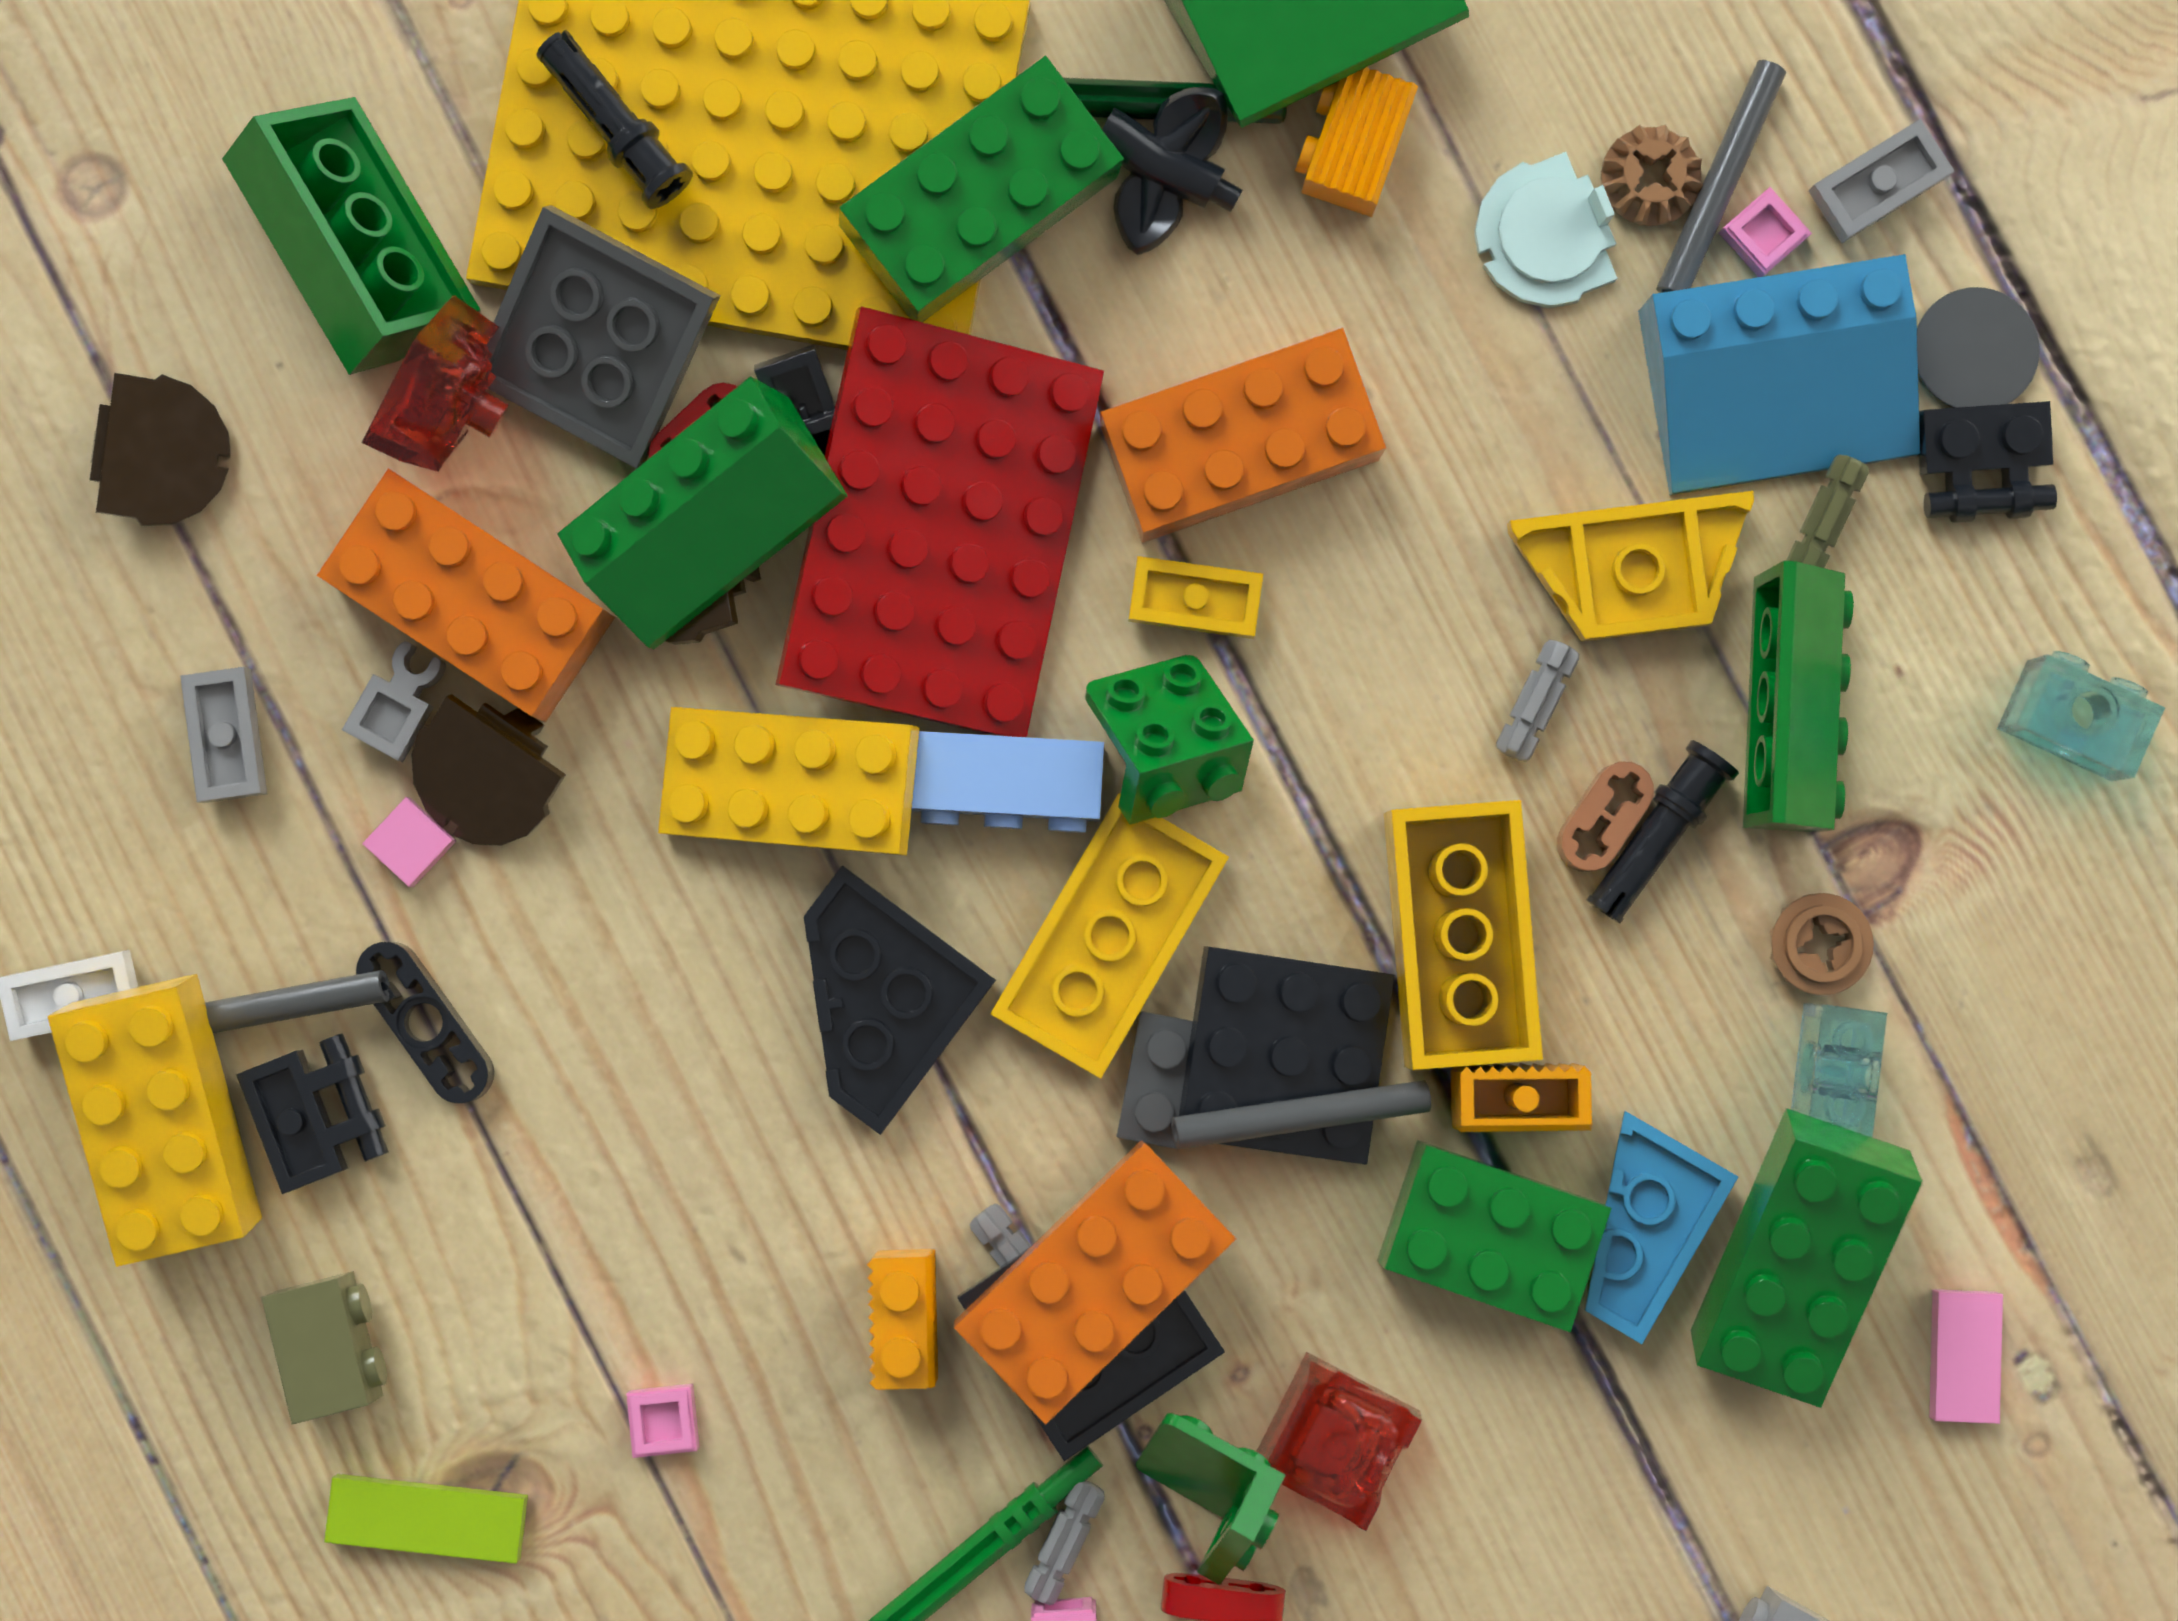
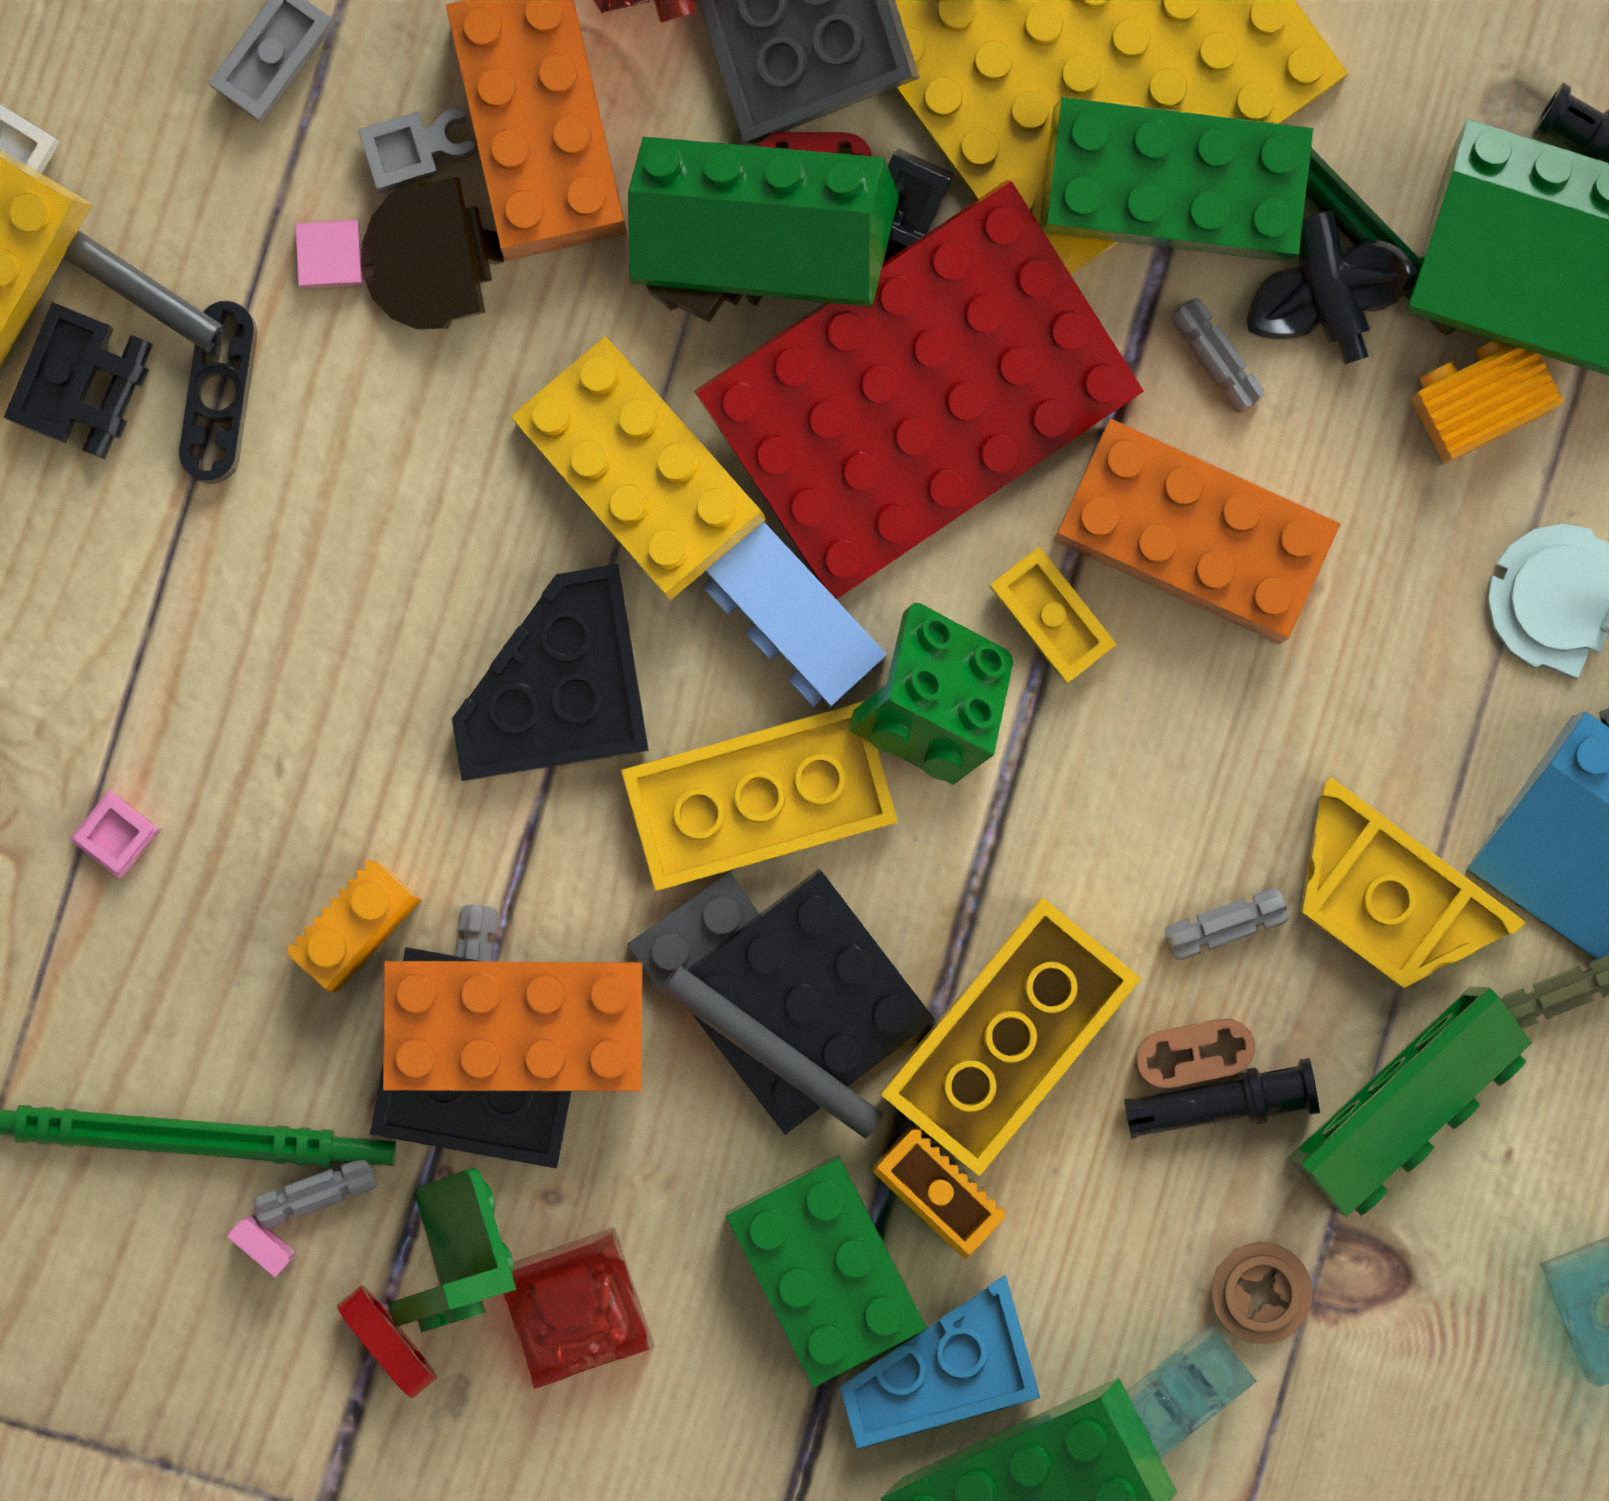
camera: 45 degrees right, 0 degrees up
none -> light grey axle [1172,298,1264,413]

